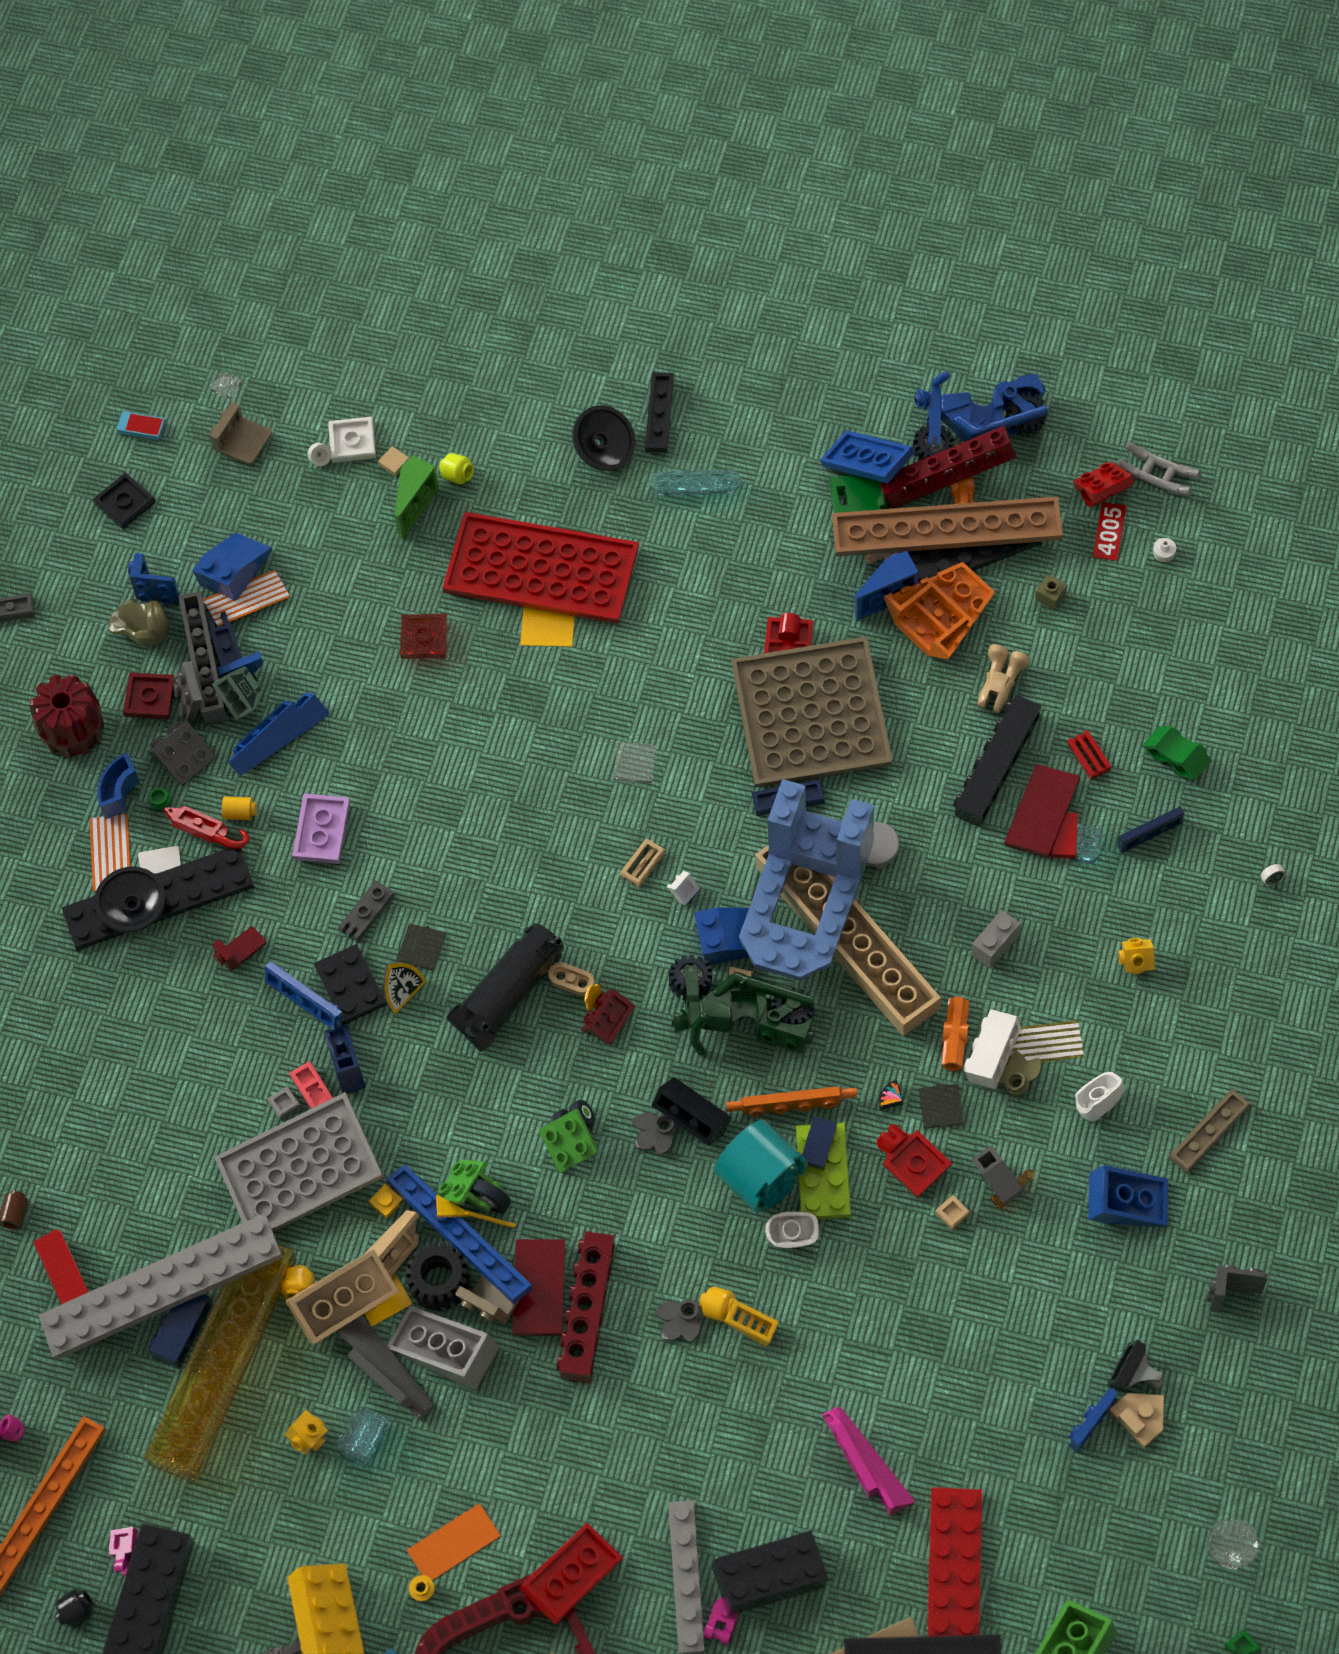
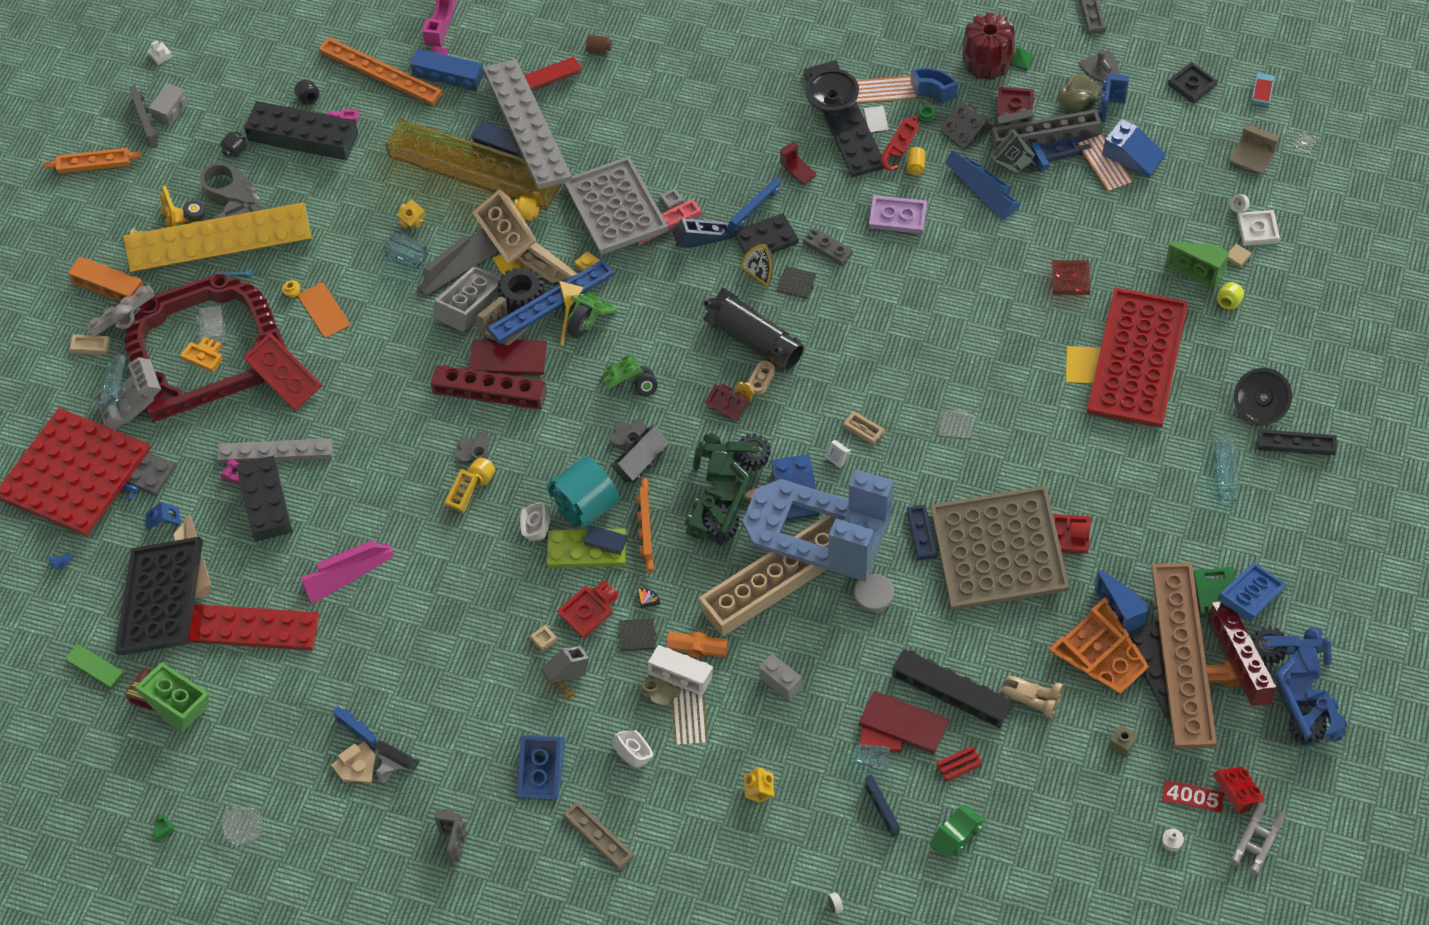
camera: 90 degrees right, 5 degrees down
none -> blue brick [410,48,484,90]
none -> dark grey shield [1079,49,1119,82]

